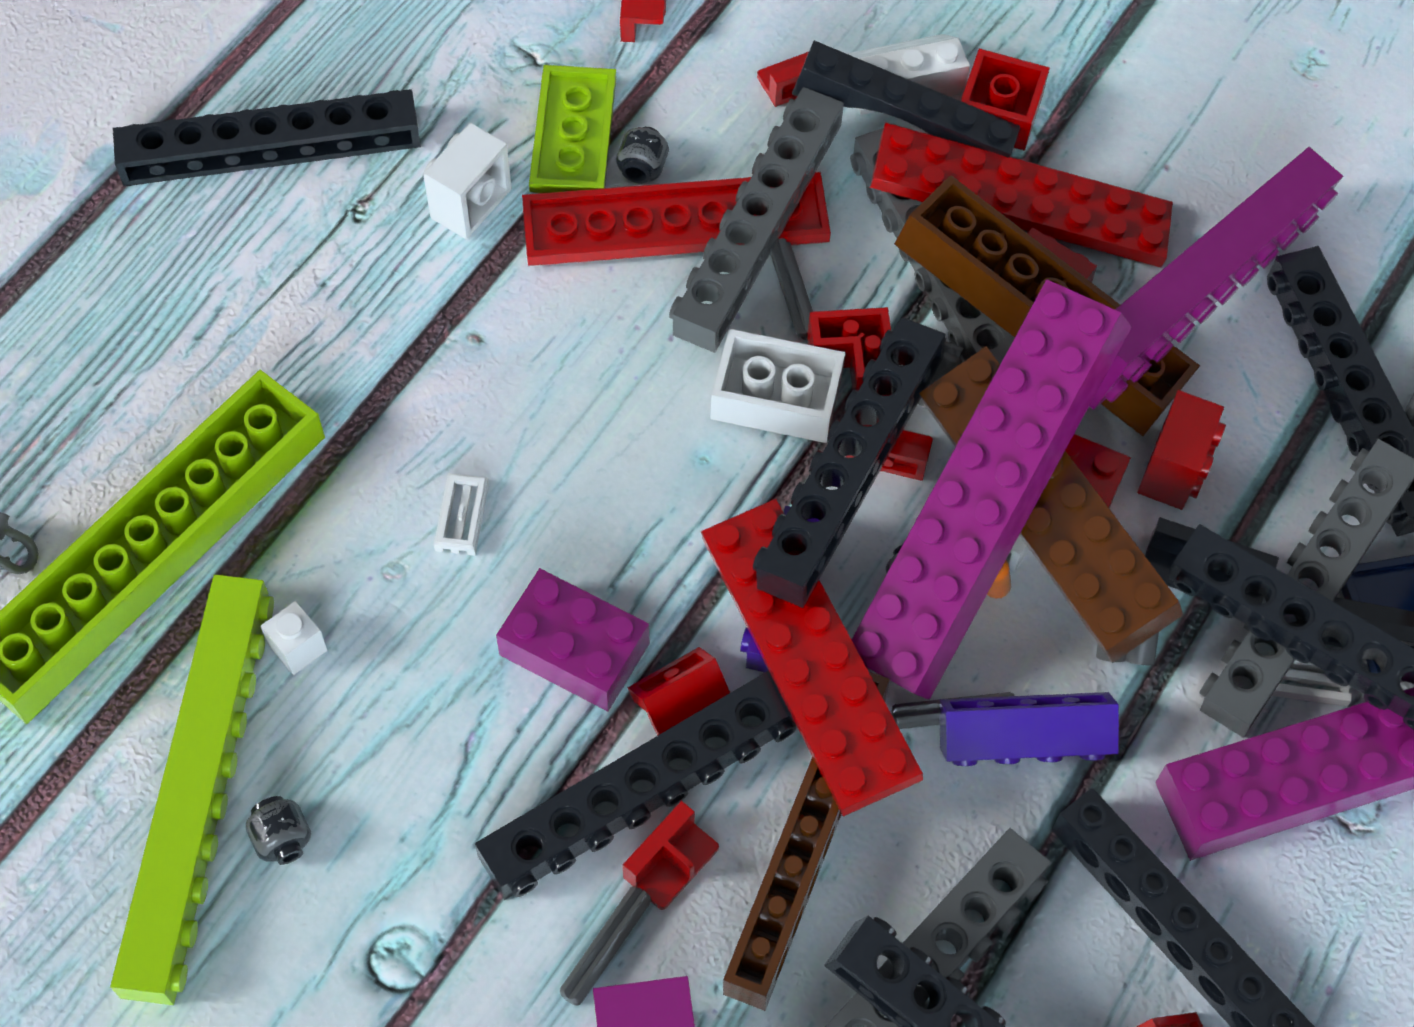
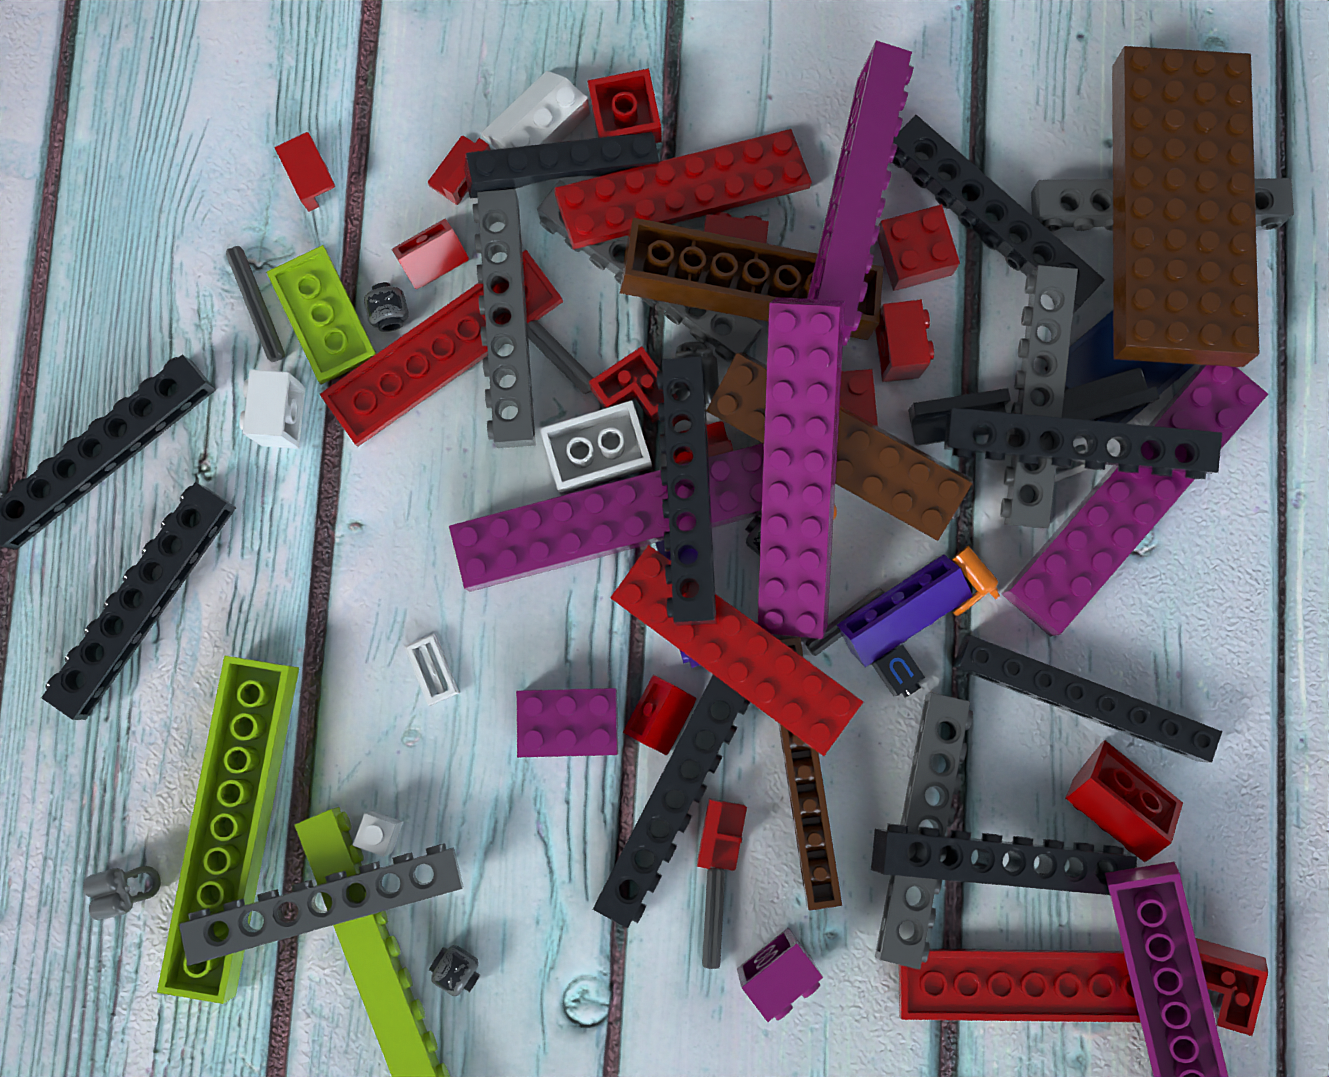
camera: 25 degrees left, 20 degrees up
none -> black brick [41,482,236,720]
none -> dark grey brick [179,843,464,966]
none -> dark grey axle [226,246,285,362]
none -> panel [392,218,469,289]
none -> magenta brick [449,443,764,592]
none -> black brick [872,645,925,698]
none -> red brick [877,204,960,291]
none -> orange piece [951,546,1000,616]

